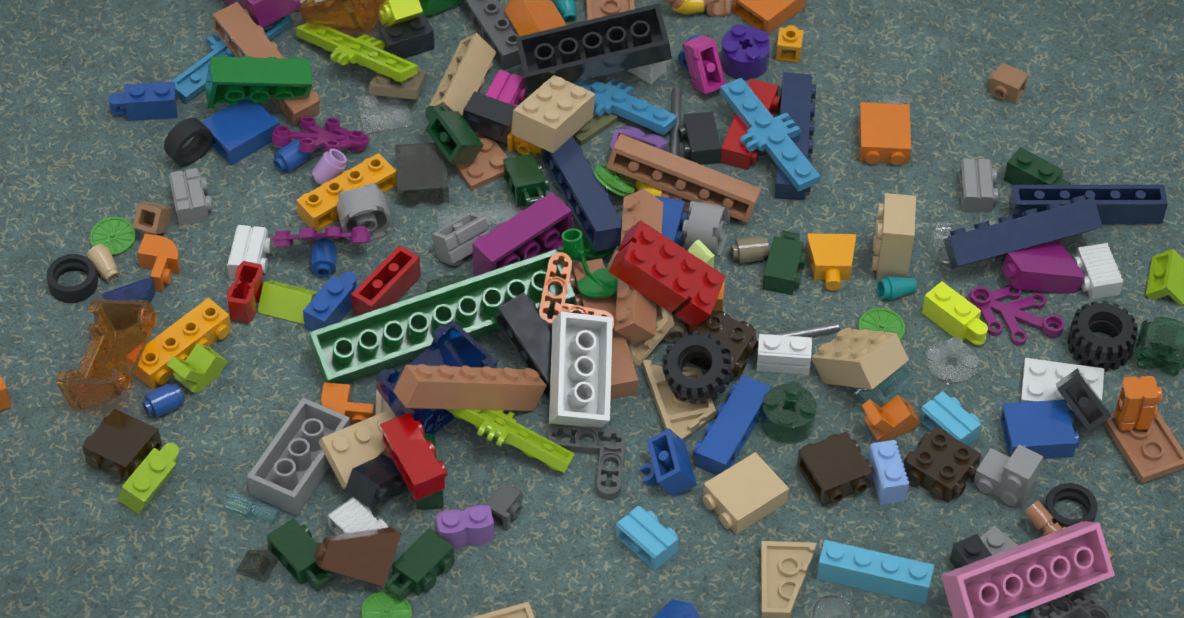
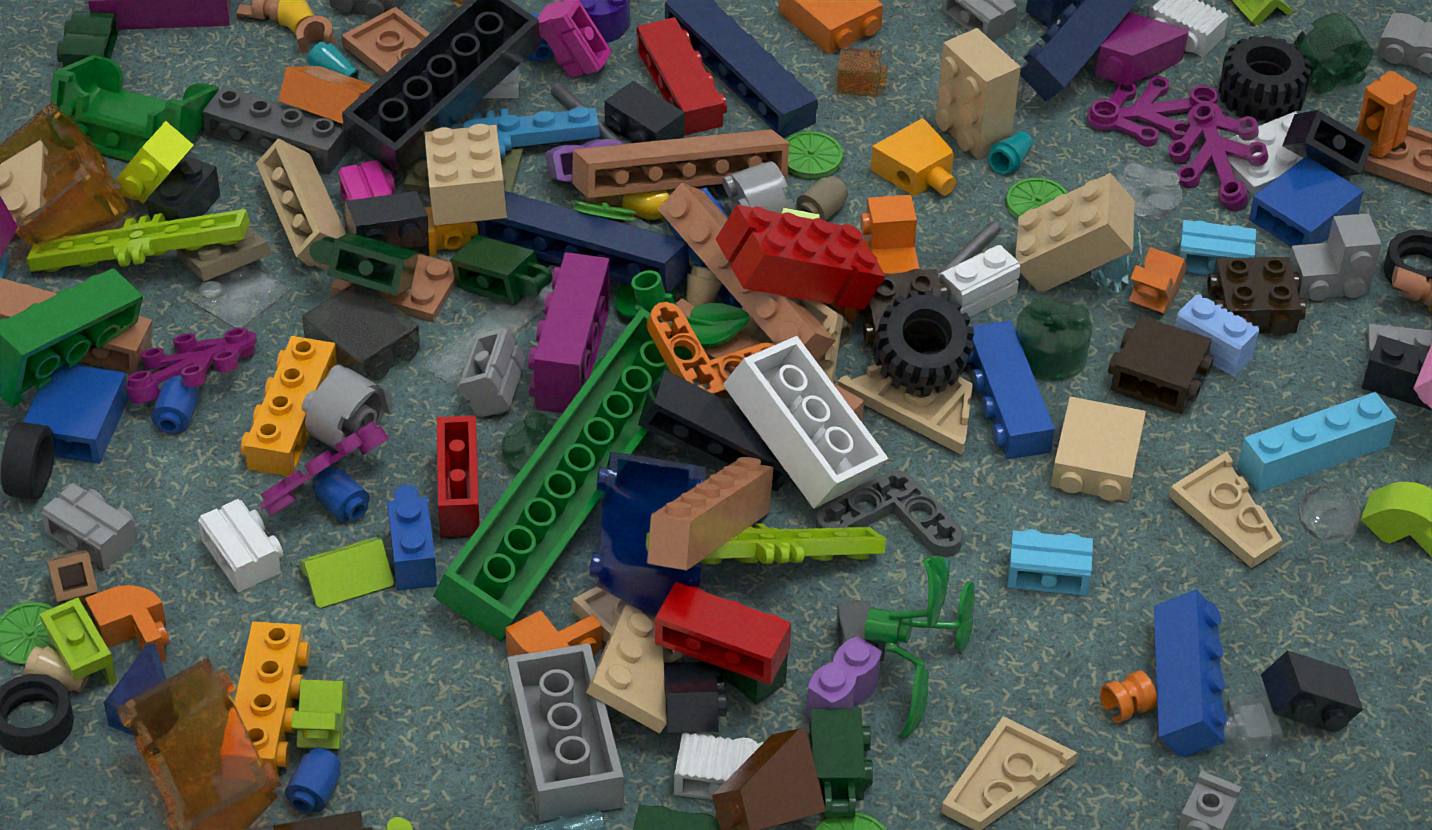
camera: 40 degrees left, 5 degrees down
red brick [227,261,264,323] -> none
lavender brick [312,149,347,185] -> none
blue brick [640,428,697,497] -> none
dark azure hinge [720,78,820,192] -> none
dark green brick [762,230,807,295] -> none
neon yellow brick [922,281,988,345] -> none
none -> lime panel [40,598,117,685]
none -> bright green wheel [785,131,843,179]
none -> clear orange brick [837,47,888,97]
none -> orange brick [860,195,920,274]
none -> green plant [865,556,975,739]
none -> magenta plant [1168,102,1269,211]

